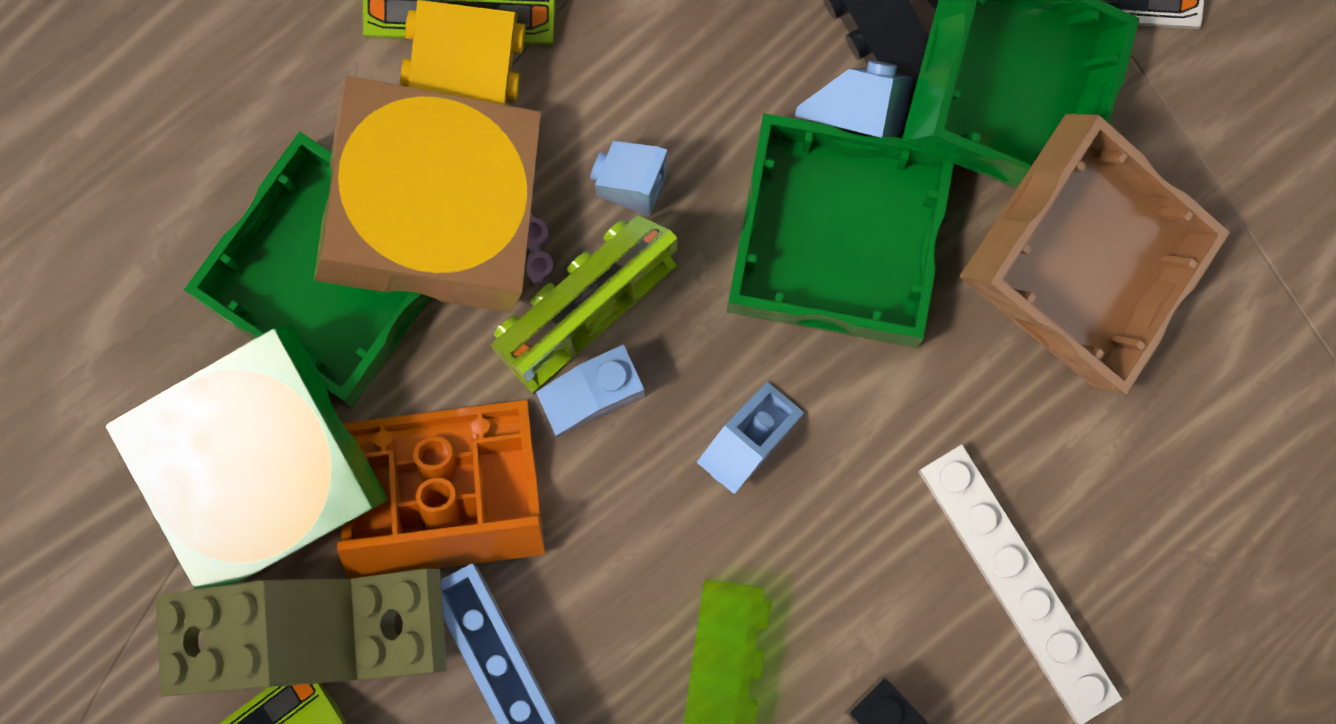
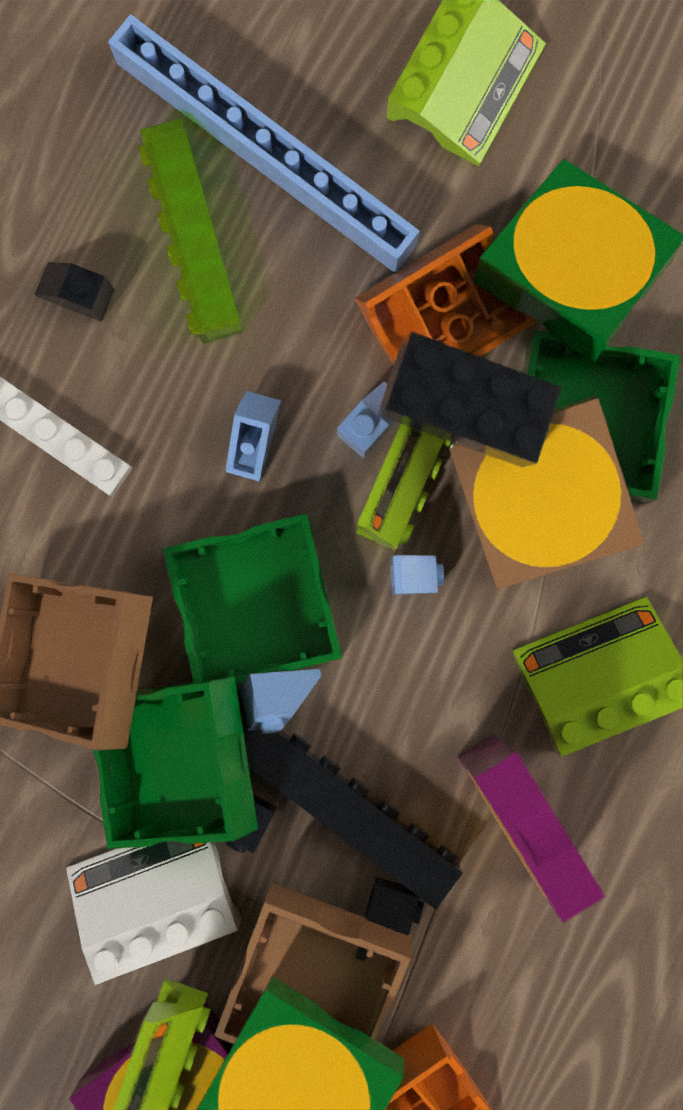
camera: 160 degrees right, 5 degrees up
olive bracket [156,569,447,697] -> none
yellow brick [400,0,525,106] -> none
lavender piece [527,212,554,286] -> none
none -> black brick [377,331,562,467]

